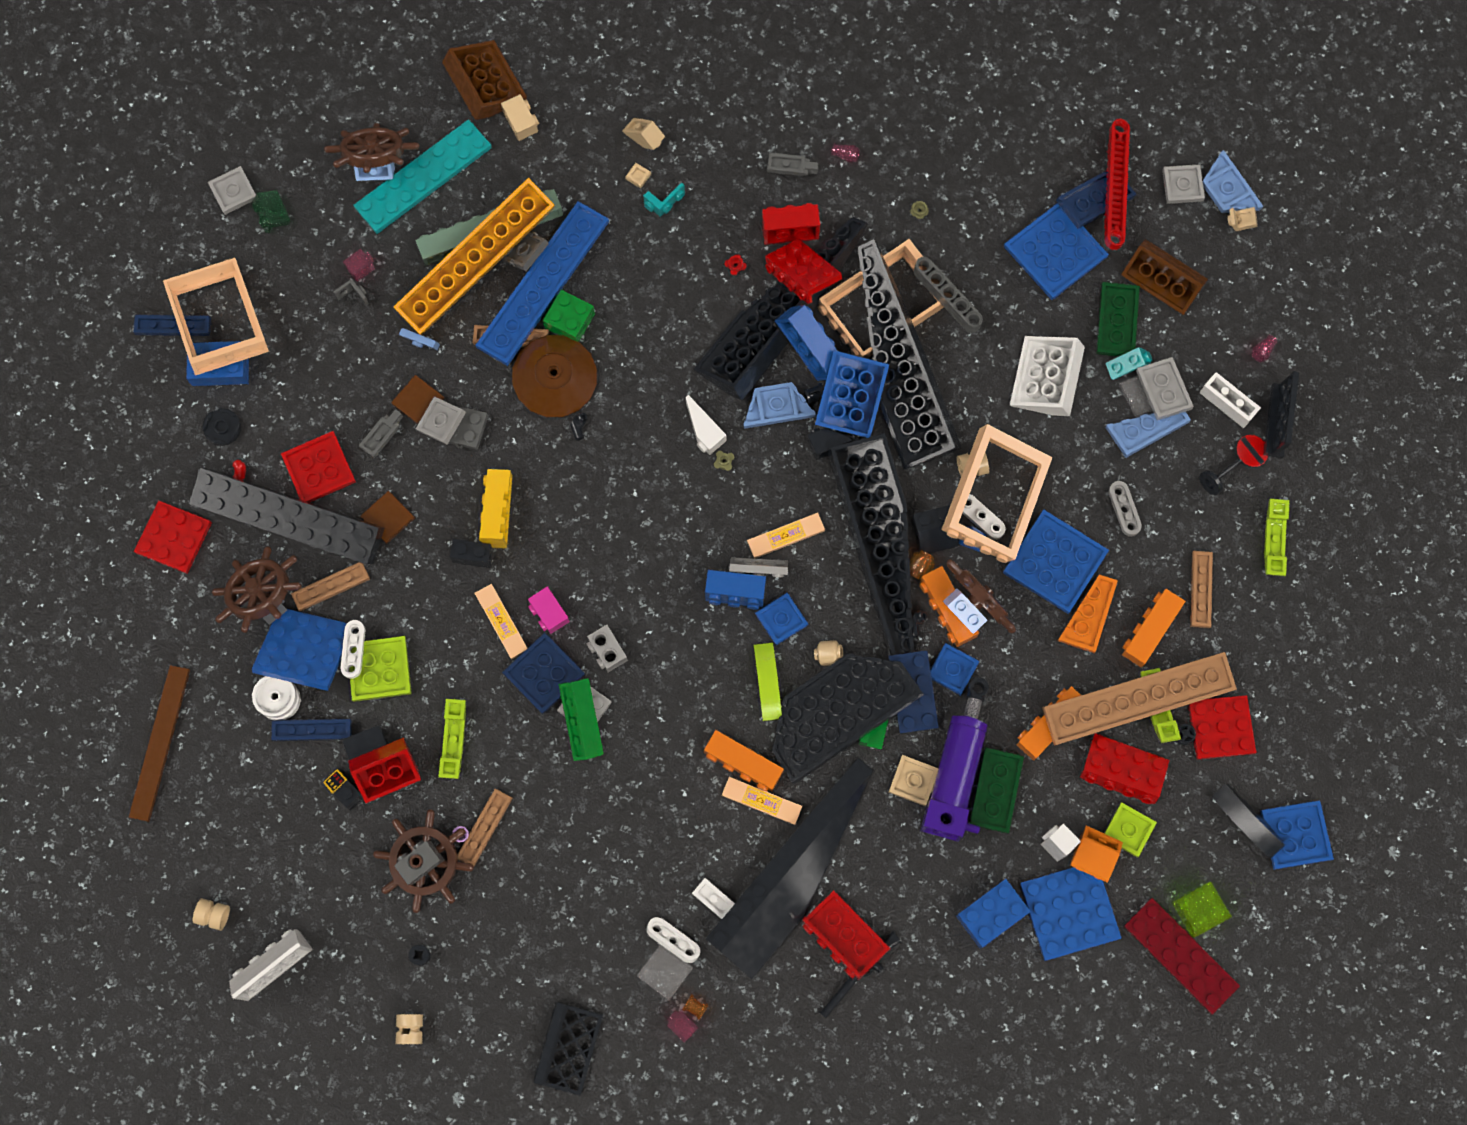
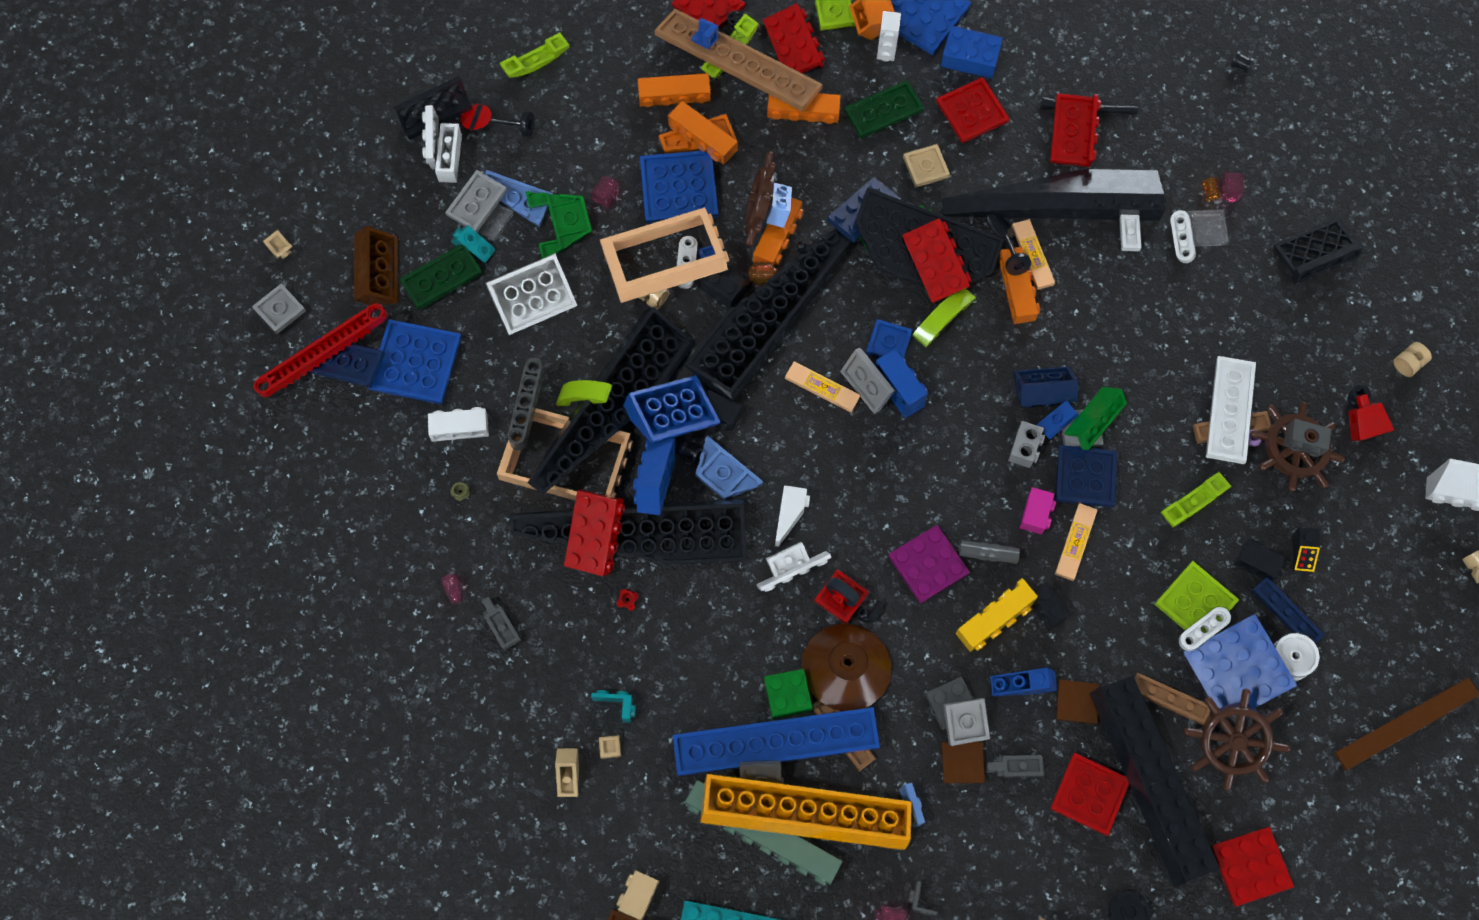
camera: 130 degrees left, 5 degrees down
red arm [232,460,246,480] -> none
red brick [348,737,421,803] -> none
olive plate [714,451,734,471] -> none
red brick [762,203,820,245] -> none
tan head [814,640,844,666] -> none
dark purple piece [920,677,989,842] -> none
blue tile [930,643,980,696] -> none
light grey plate [1108,481,1142,536] -> none
medium nougat tile [1190,551,1213,628] -> none
medium blue wing [1203,150,1263,213] -> none
clear pink cone [1251,335,1277,362] -> none
none -> white plate [422,105,439,170]
none -> white brick [428,407,489,442]
none -> green wing [525,191,592,259]
none -> lime slope [555,380,612,406]
none -> clear pink brick [592,175,620,209]
none -> orange brick [668,101,738,165]
none -> blue panel [692,18,719,50]
none -> white bracket [757,542,831,592]
none -> red plate [814,569,869,624]
none -> magenta plate [888,525,970,604]
none -> red bracket [902,218,972,303]
none -> red plate [936,77,1010,143]
none -> dark grey axle [958,540,1020,564]
none -> black piece [986,214,1031,275]
none -> blue slope [990,668,1057,696]
none -> dark blue slope [1013,366,1078,407]
none -> blue plate [1037,400,1079,440]
none -> white plate [1206,356,1256,464]
none -> red torso [1348,394,1394,441]

